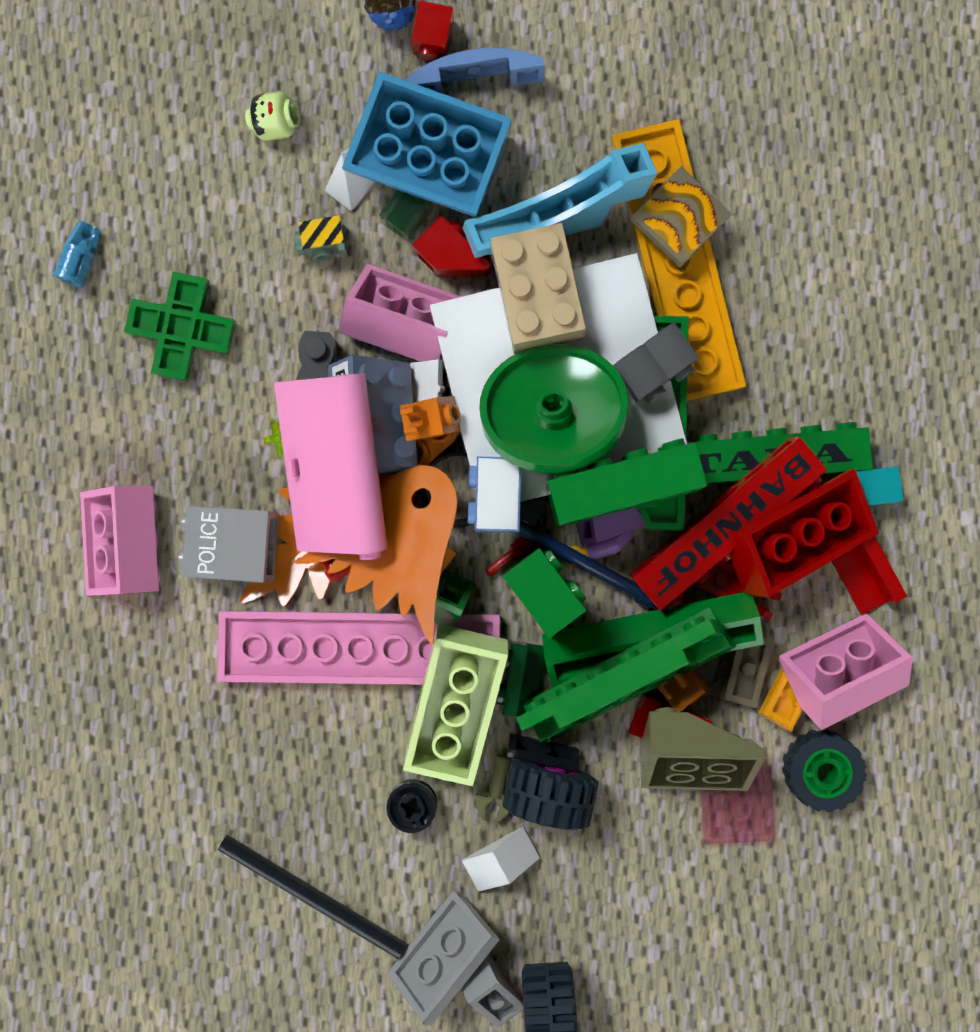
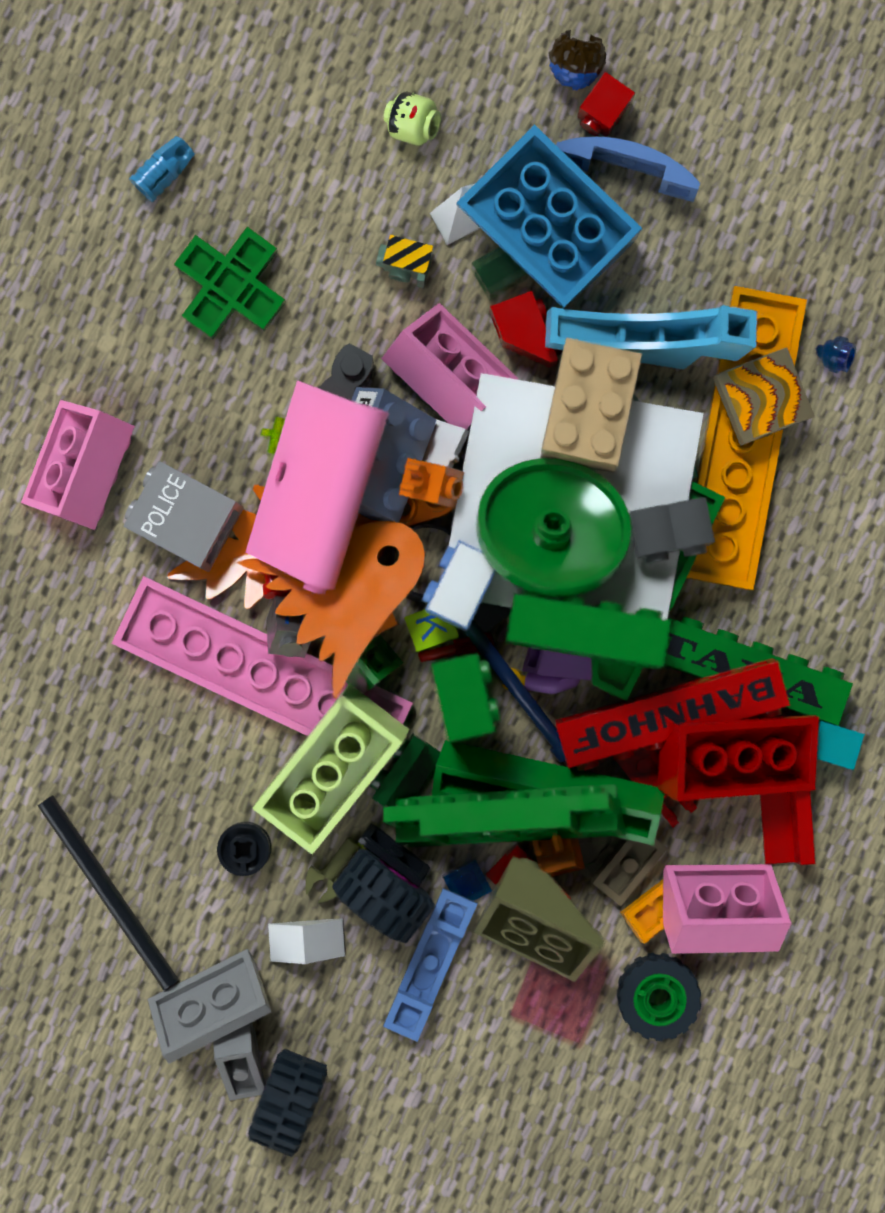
camera: 25 degrees right, 0 degrees up
none -> flat silver brick [266,595,310,658]
none -> medium blue slope [383,888,478,1042]
none -> lime brick [404,609,459,653]
none -> clear blue slope [442,858,492,901]
none -> clear blue plate [816,336,856,374]

